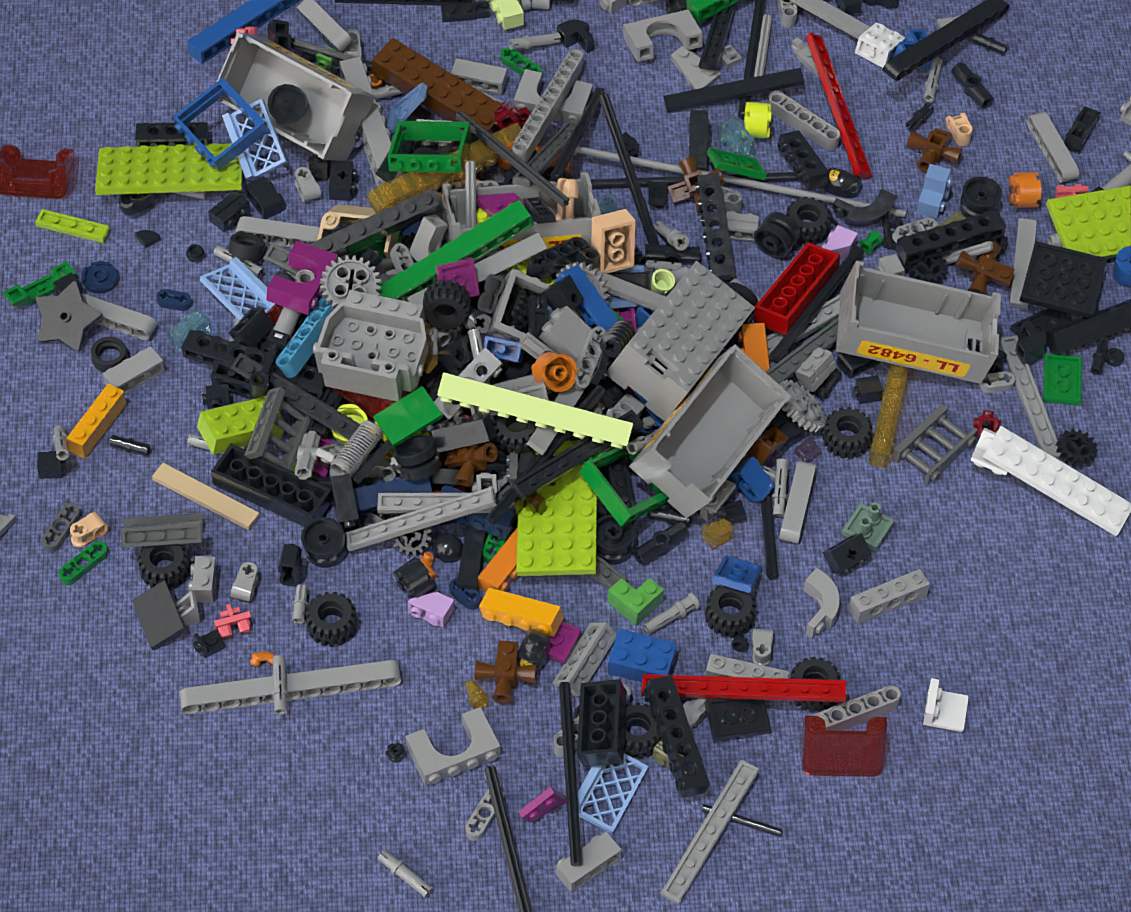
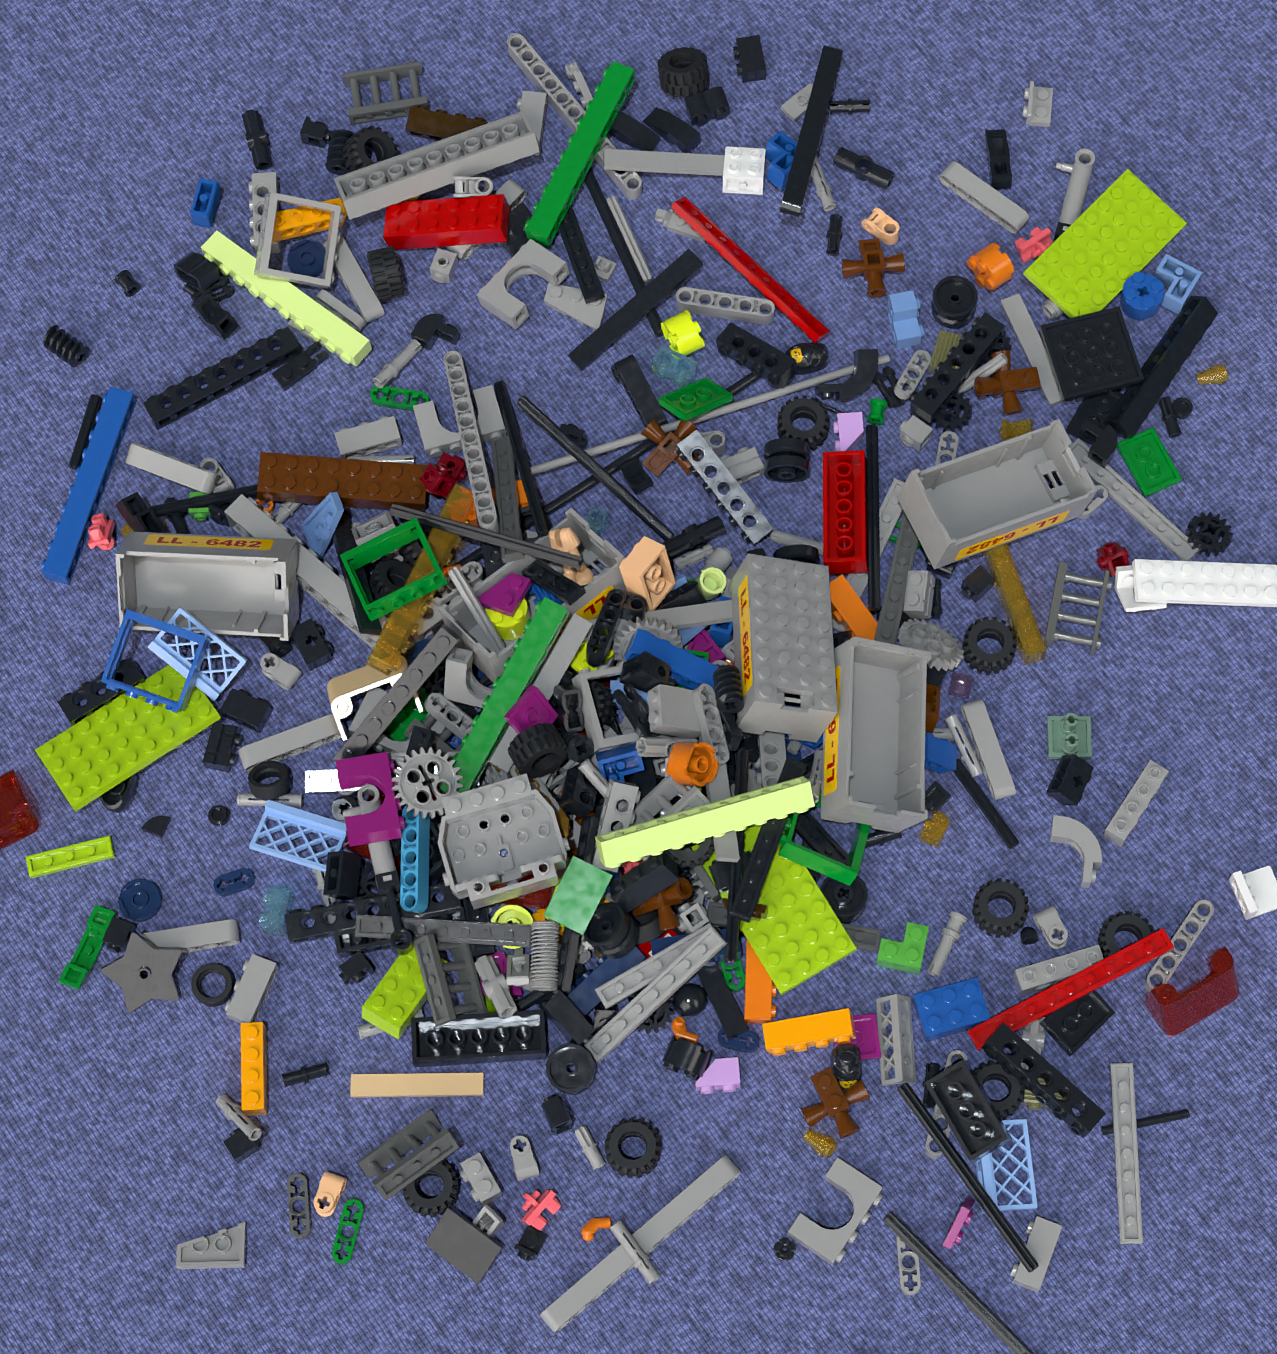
camera: 25 degrees left, 15 degrees up
black wheel [267,84,308,124] -> none
black piece [633,521,689,565] -> none
light grey pin [654,221,689,250] -> none
blue tile [712,555,763,593] -> none

